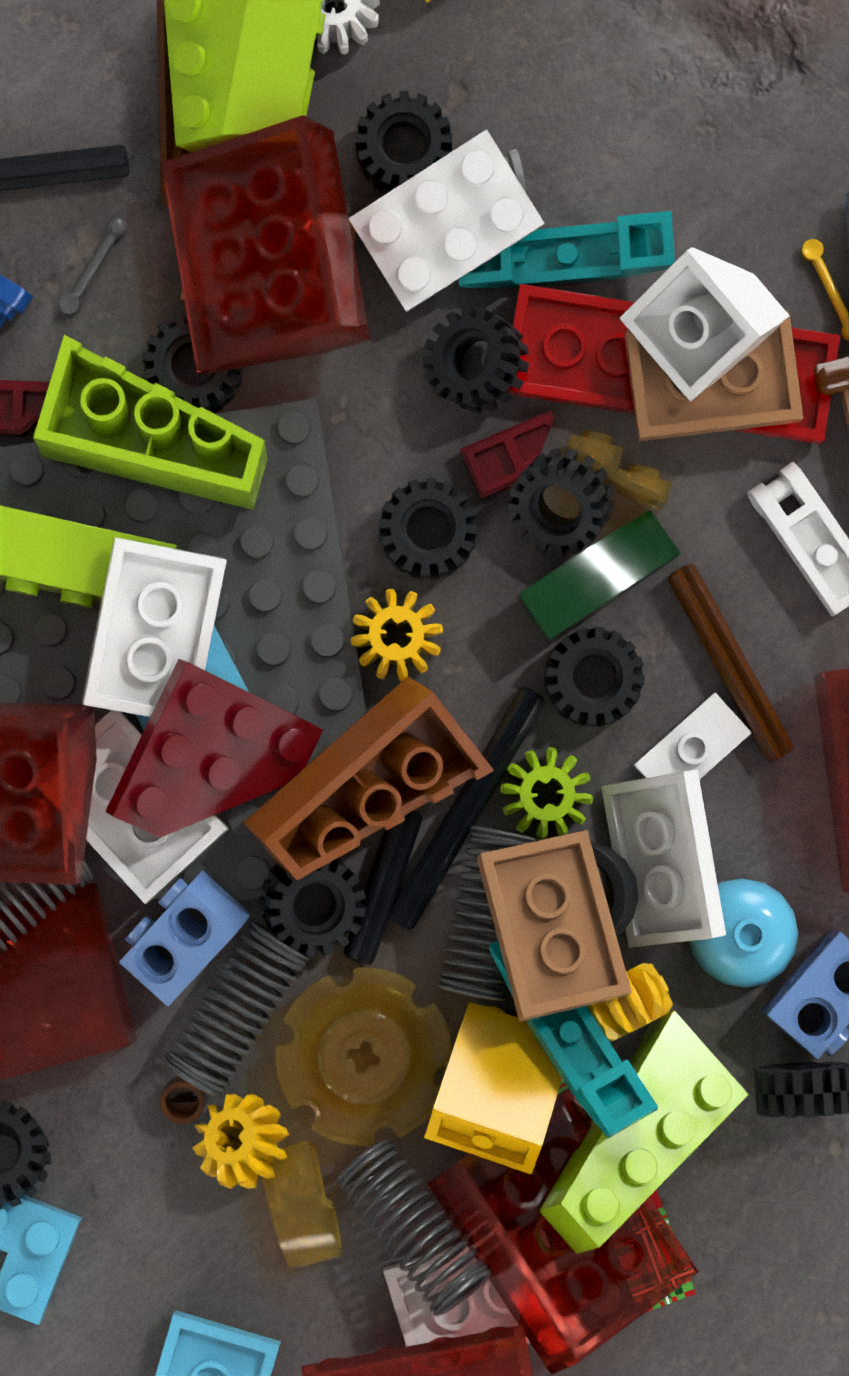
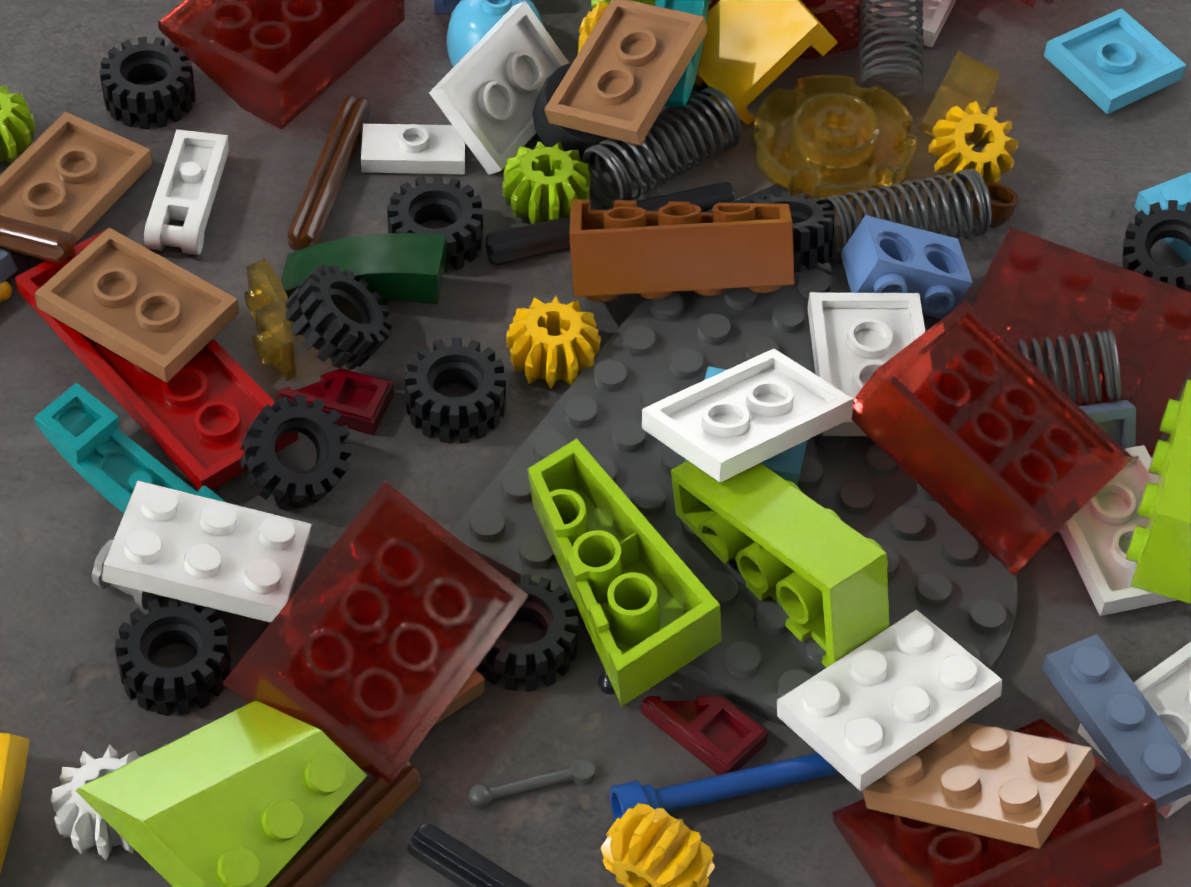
camera: 145 degrees left, 35 degrees down
dark red plate [105,659,324,838] -> none
white slope [619,247,790,402] -> none

